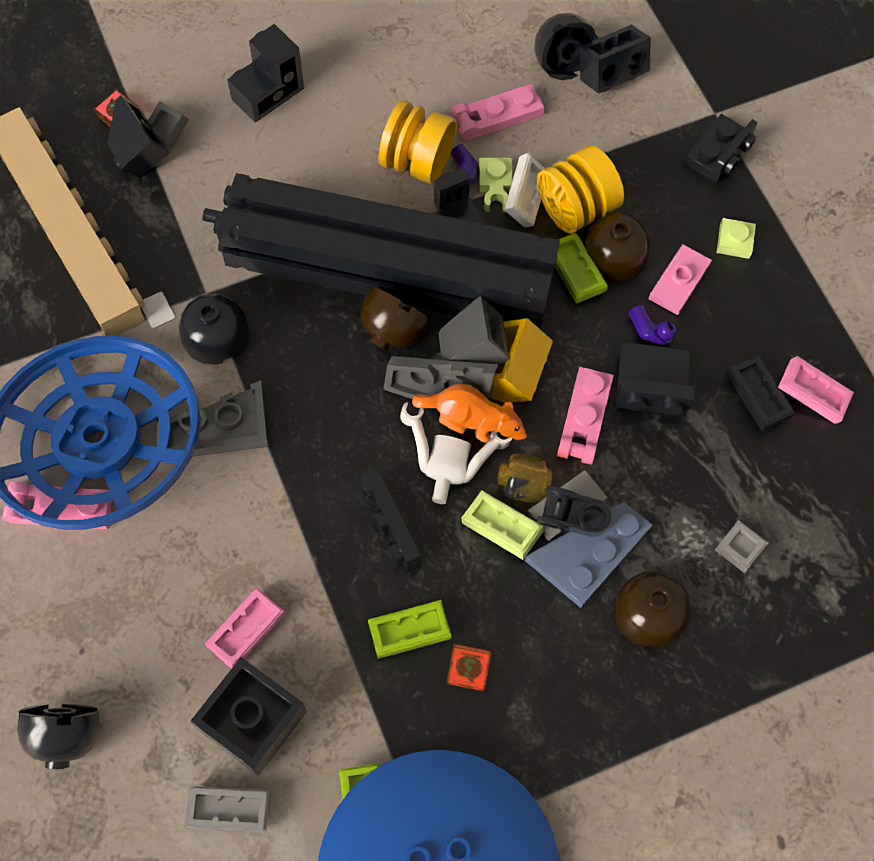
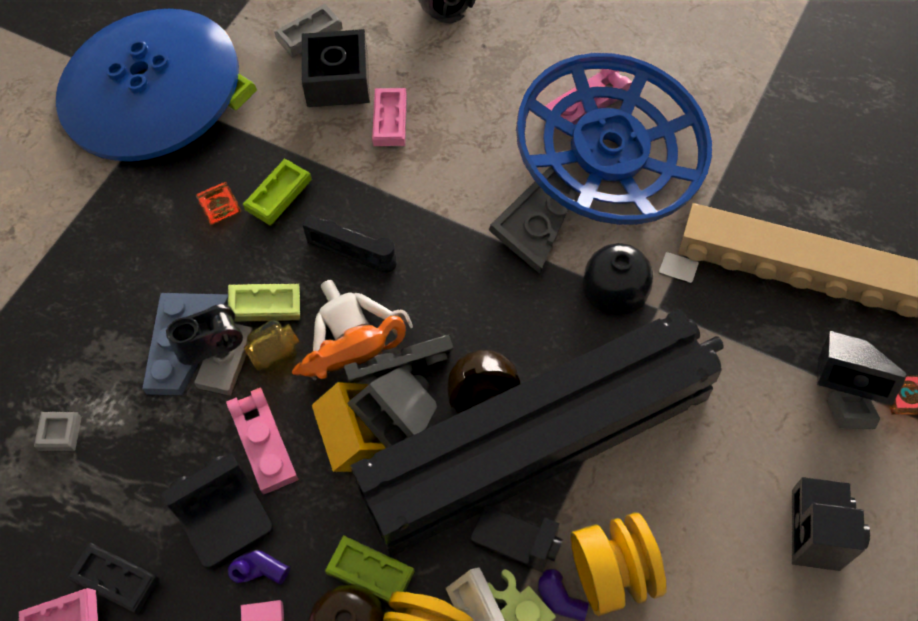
camera: 145 degrees right, 5 degrees down
dark brown cylinder [614,571,691,648] -> none

